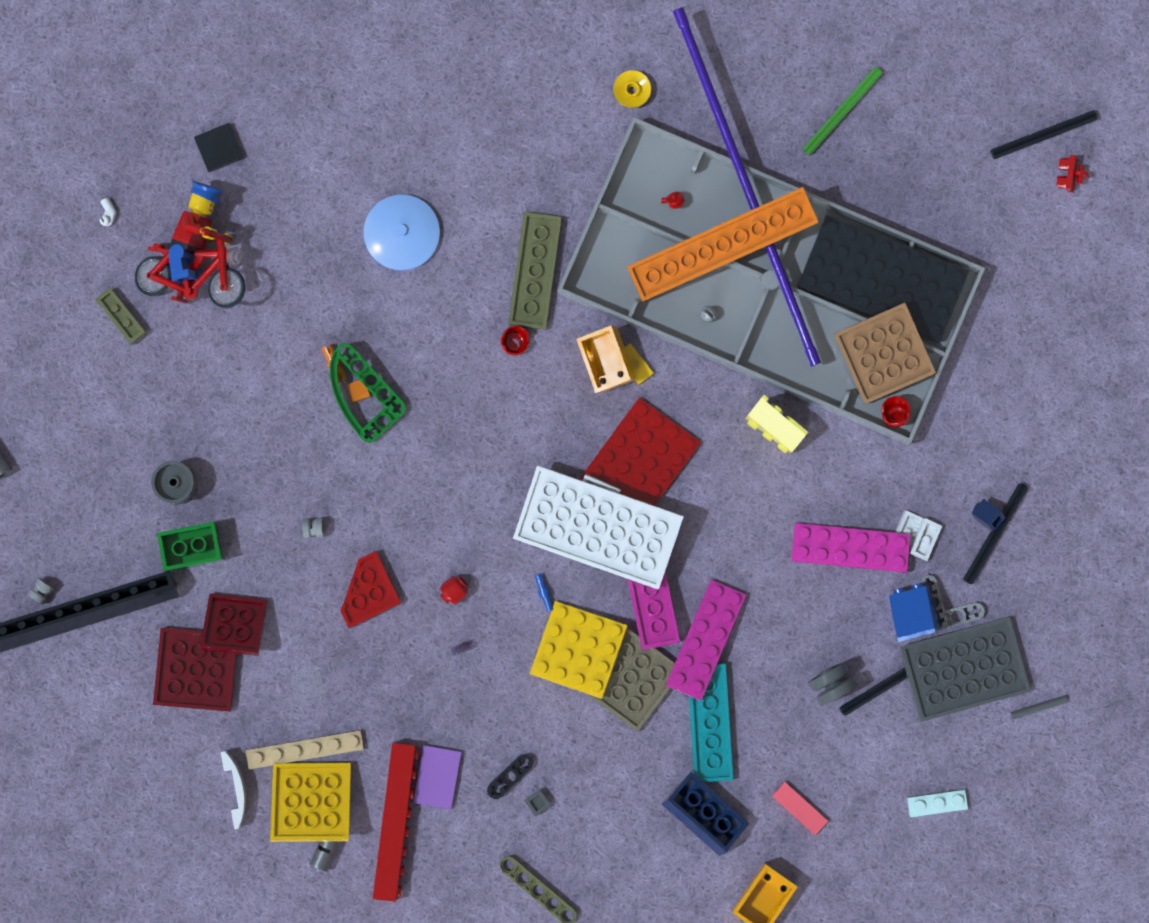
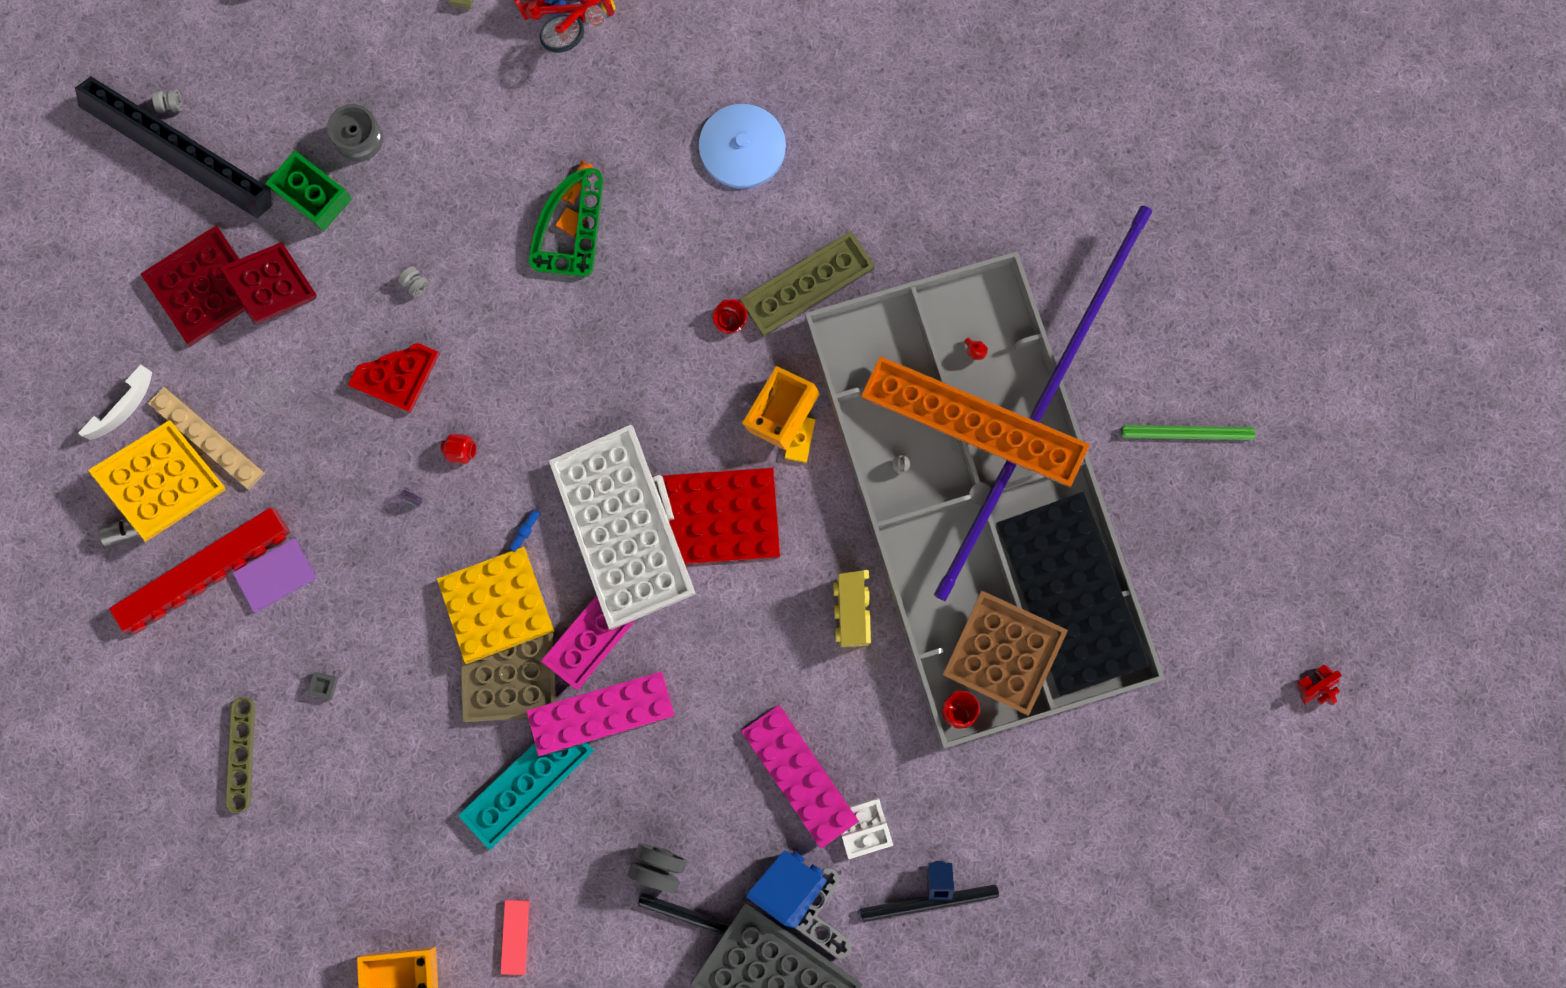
camera: 50 degrees right, 5 degrees down
black beam [487,754,533,799] -> none
yellow dish [613,70,651,108] -> none
dark blue slope [661,772,749,856] -> none
black axle [990,110,1098,159] -> none

